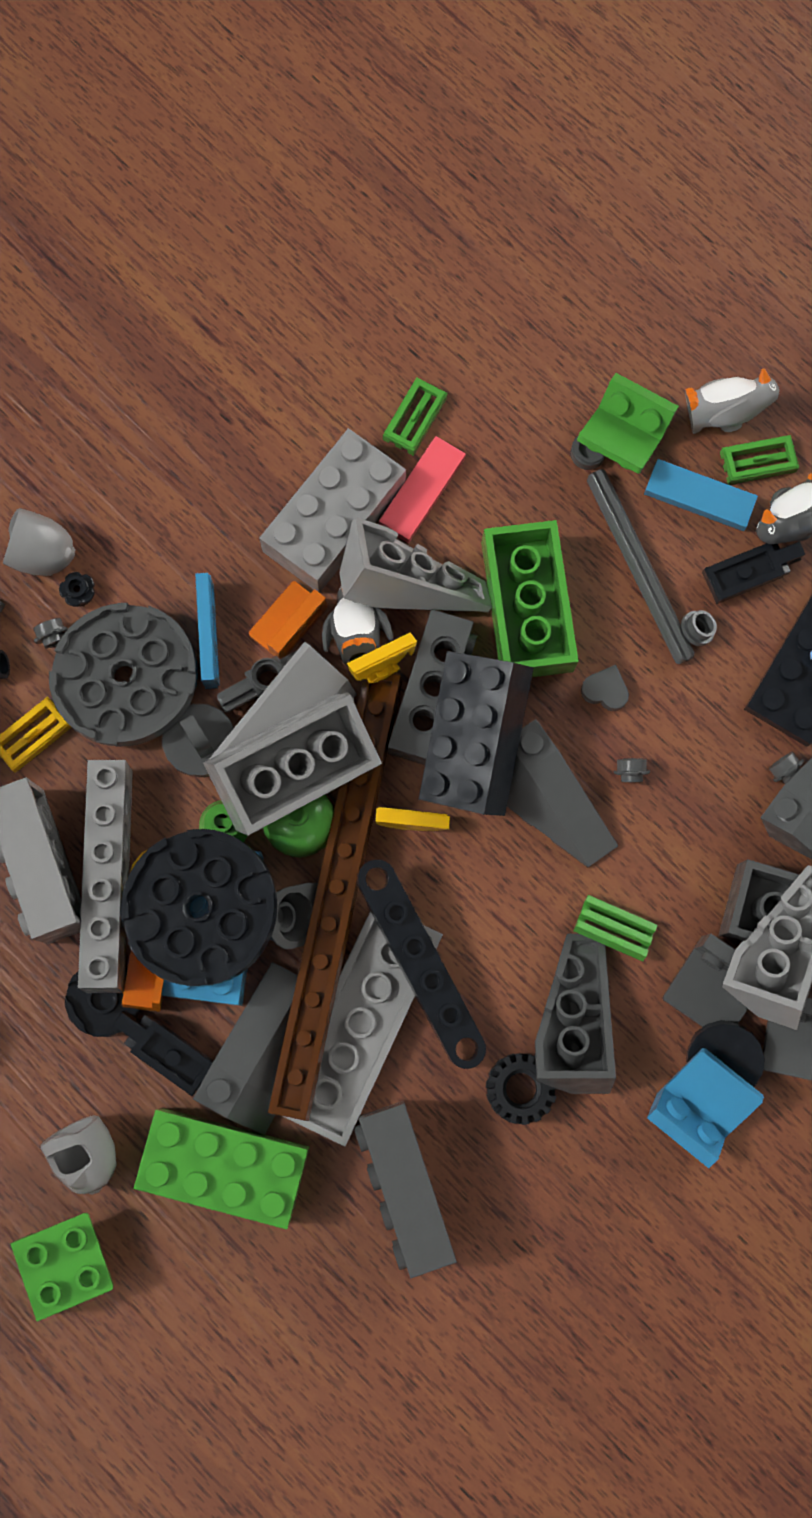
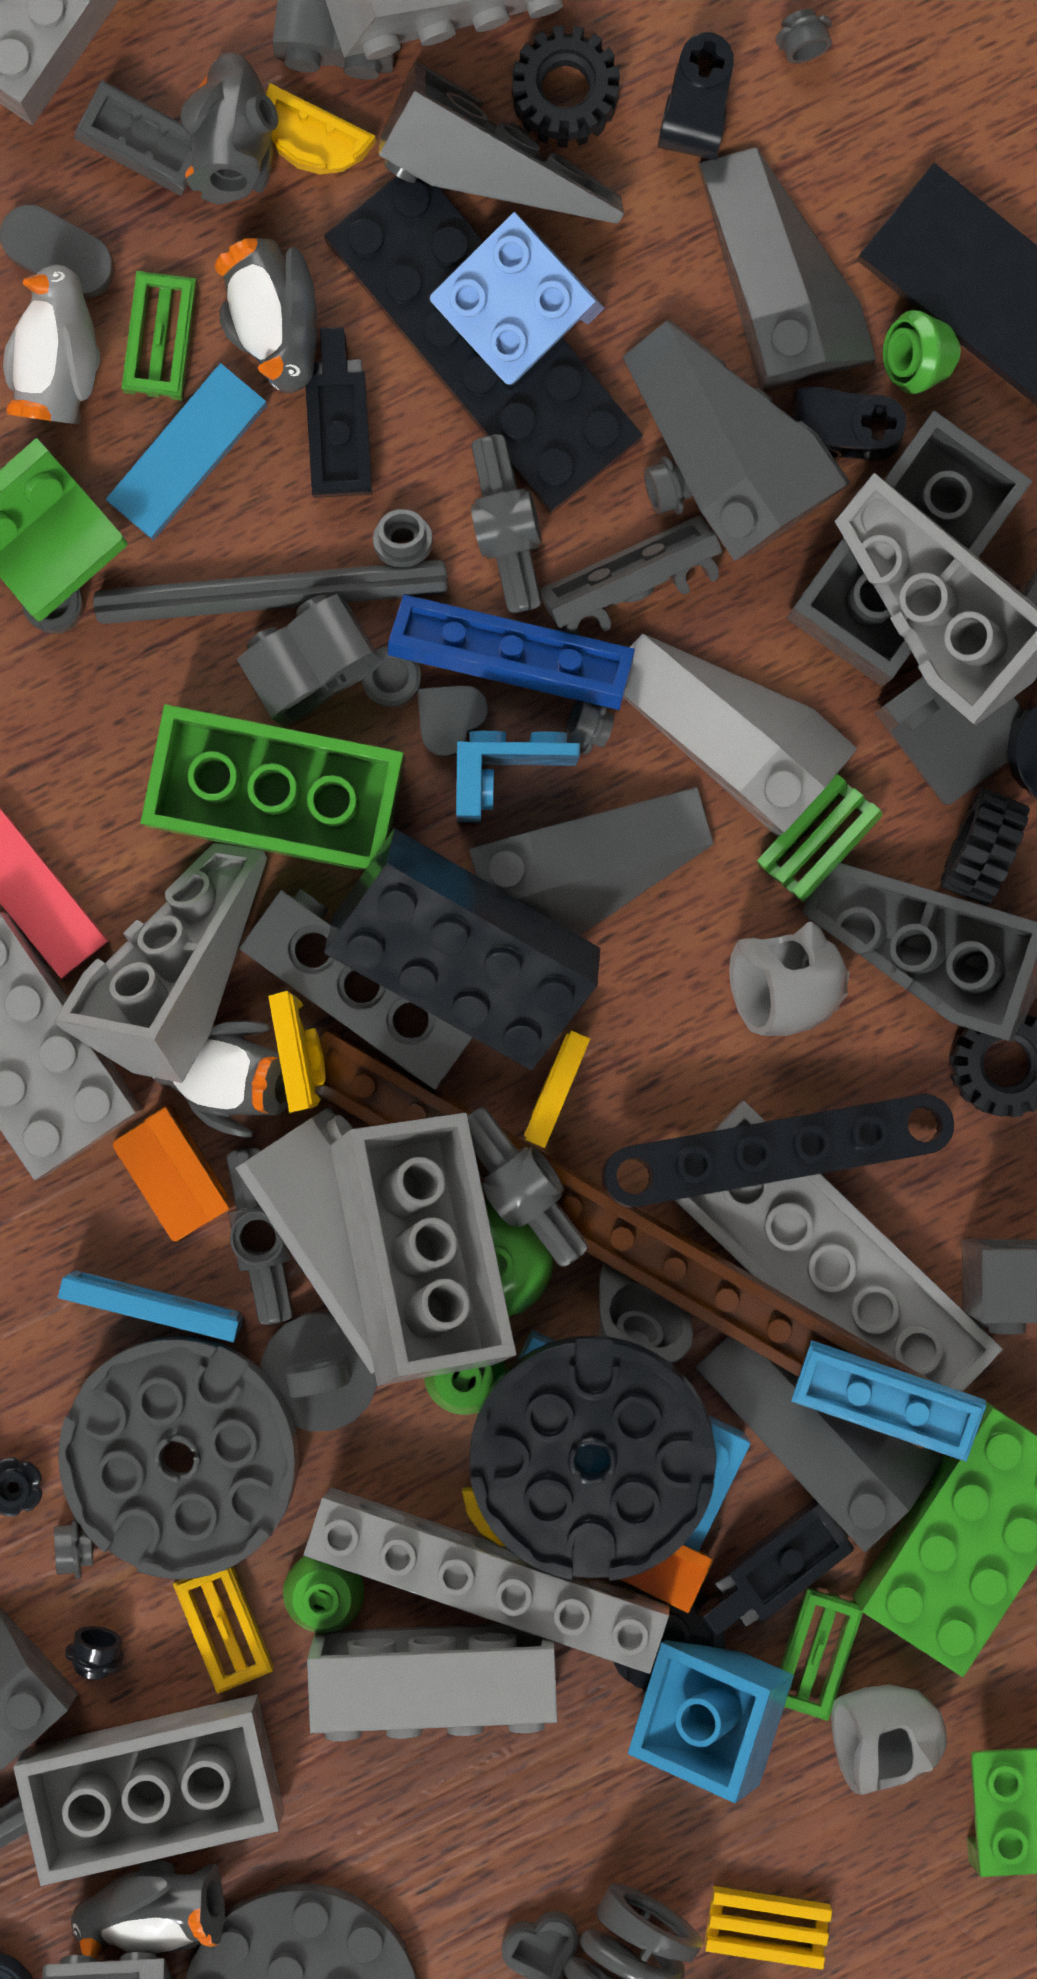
camera: 65 degrees left, 10 degrees up
none -> dark grey tile [0,205,114,299]
none -> dark grey brick [237,594,383,727]
none -> bright green cone [283,1556,364,1633]
none -> dark grey tile [361,647,421,708]
none -> blue plate [388,594,635,710]
none -> dark azure bracket [456,731,580,824]
none -> dark grey axle [467,1107,588,1266]
none -> dark grey axle [471,434,542,613]
none -> dark grey plate [539,515,722,636]
none -> light grey wedge [623,633,857,837]
none -> dark azure slope [627,1640,794,1804]
none -> light grey piece [729,921,850,1036]
none -> bright green tile [779,1586,863,1721]
none -> dark azure tile [791,1340,986,1462]
none -> black tyre [940,788,1030,906]

